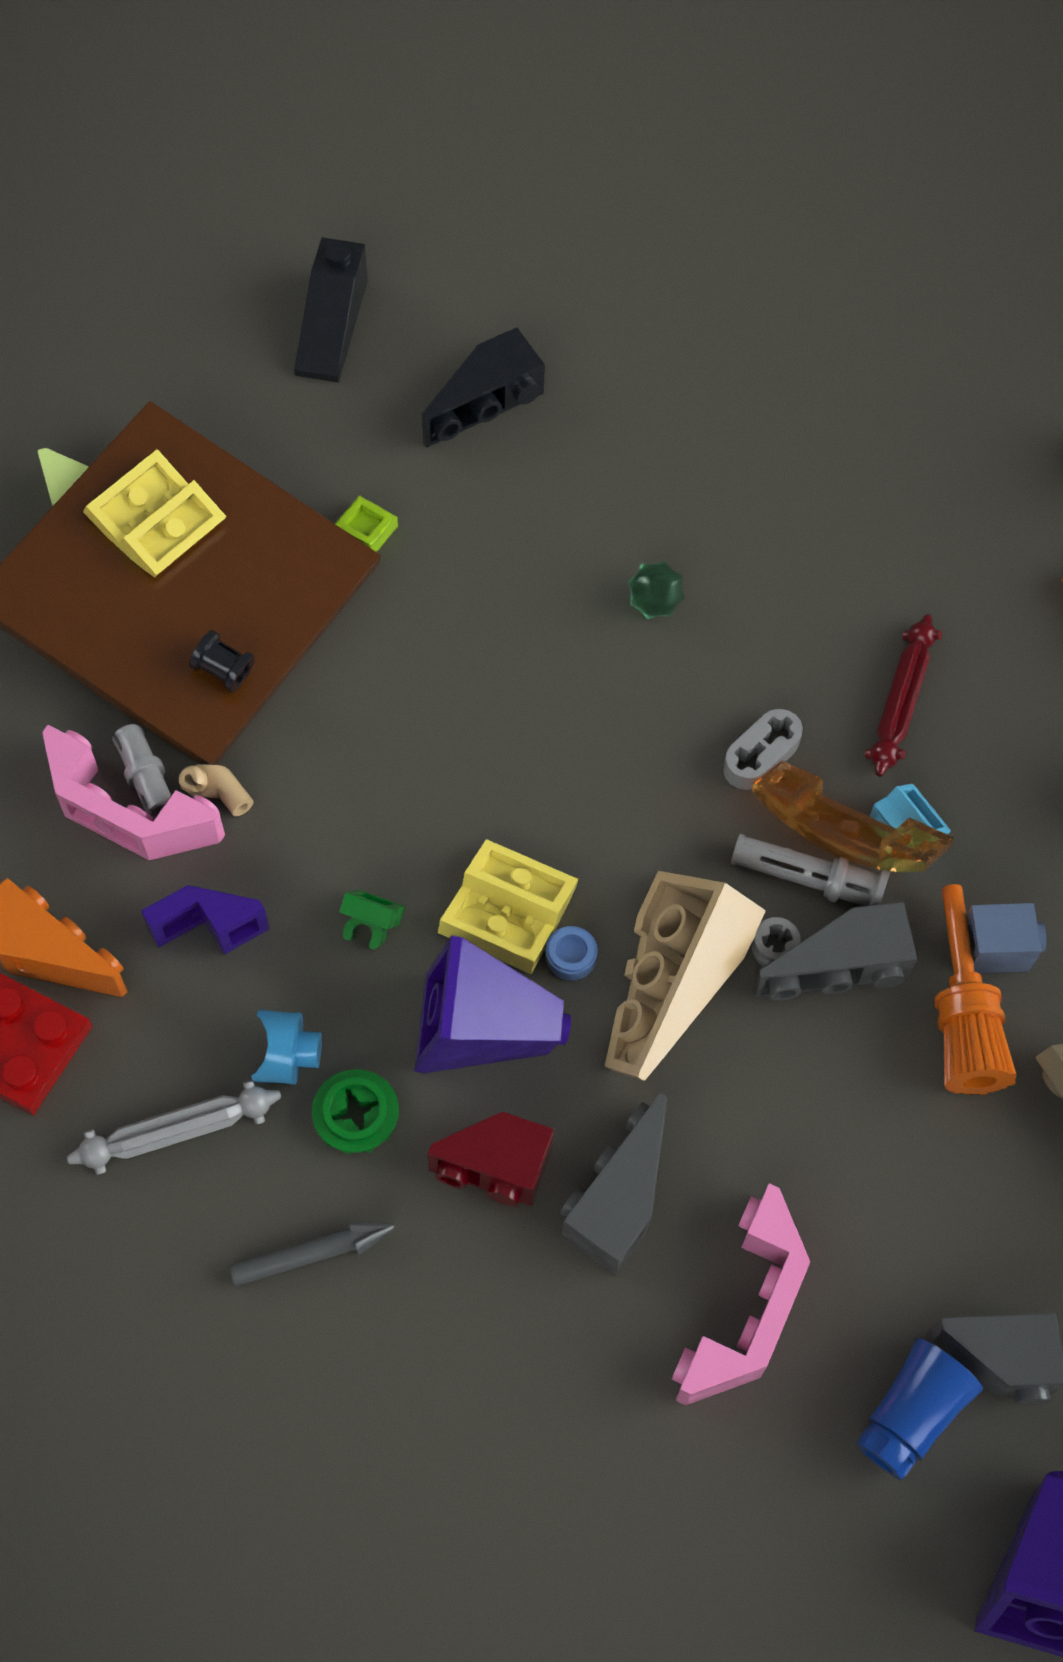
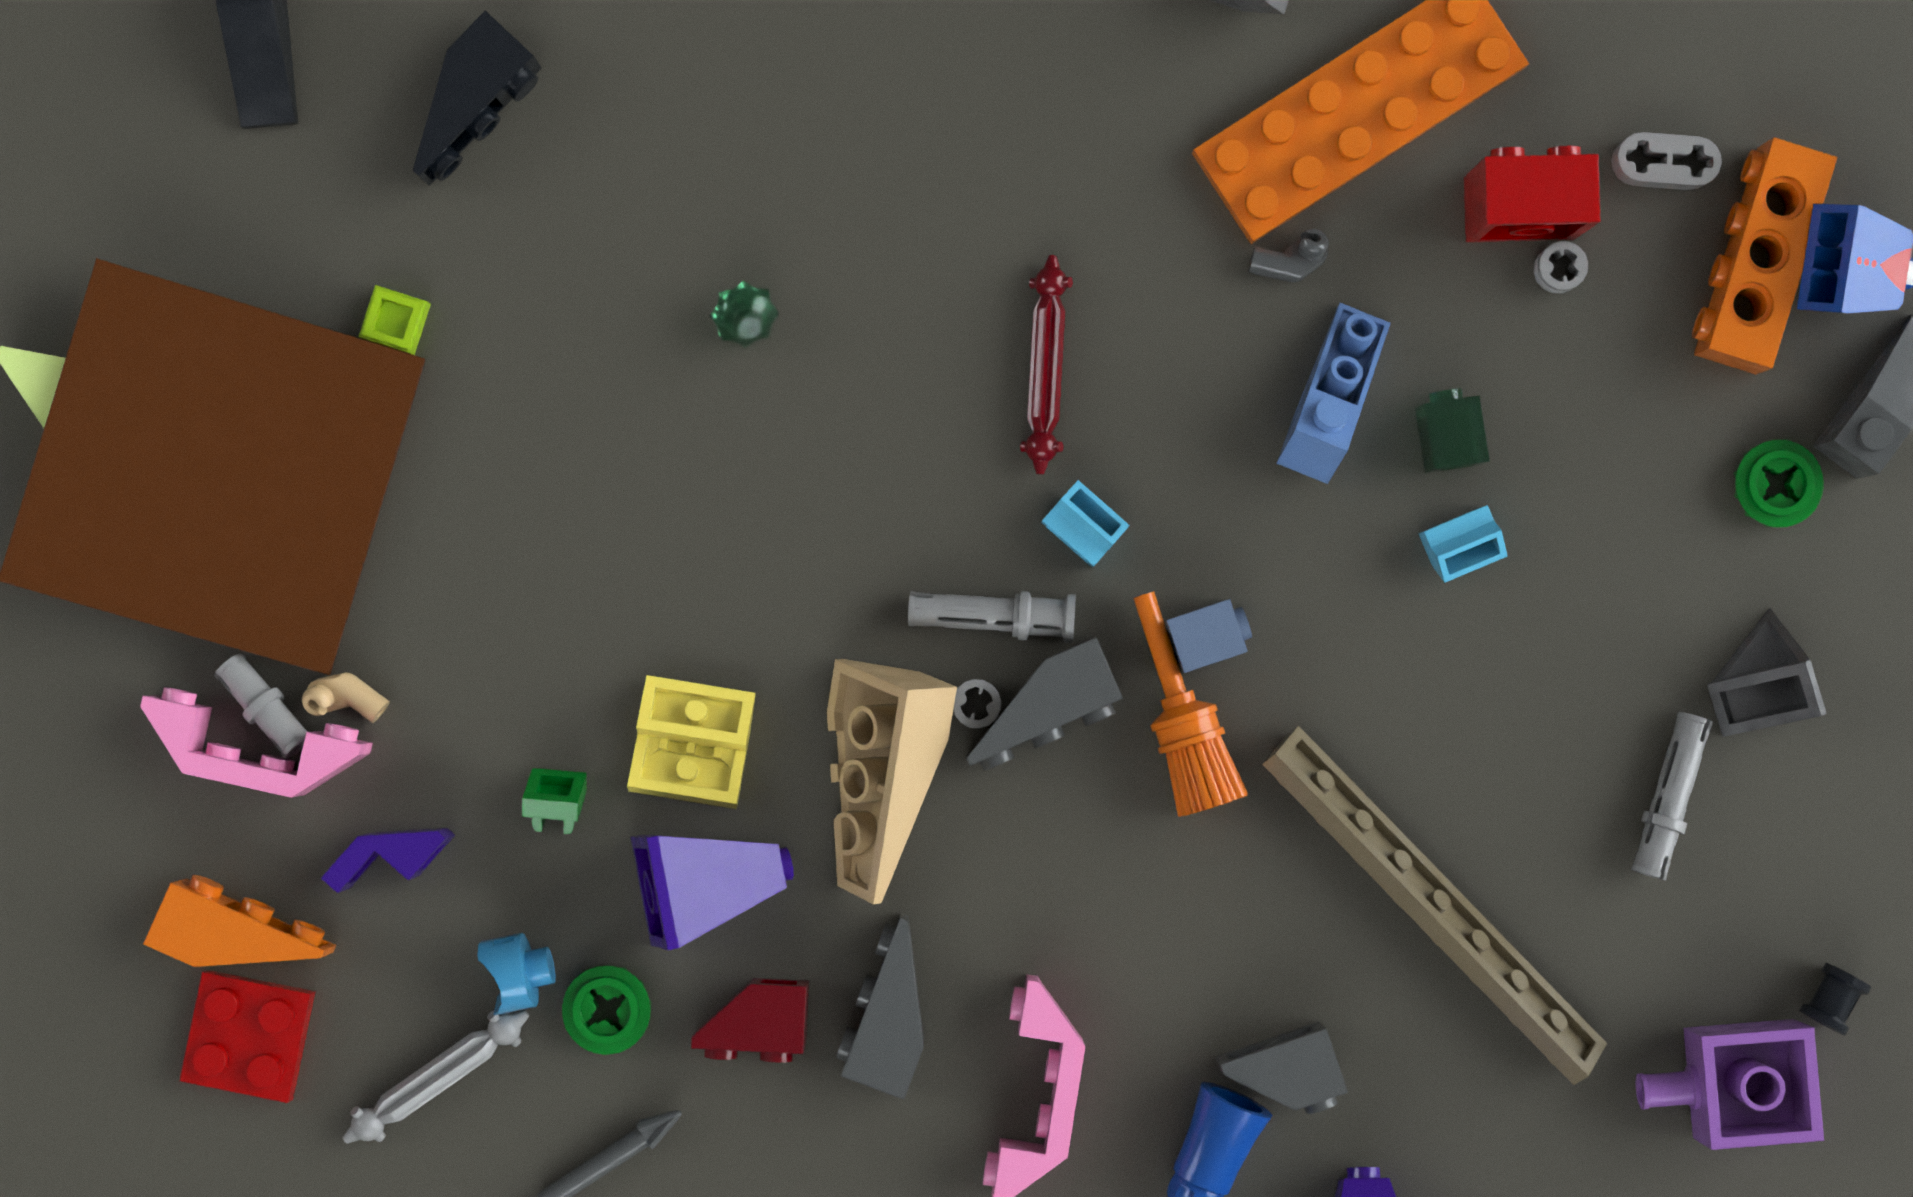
camera: 15 degrees left, 25 degrees up
light yellow slope [83,449,226,578] -> none
black bush [189,630,255,693] -> none
medium blue tile [545,926,598,981] -> none
light grey beam [723,709,803,790] -> none
clear orange slope [752,761,954,872] -> none

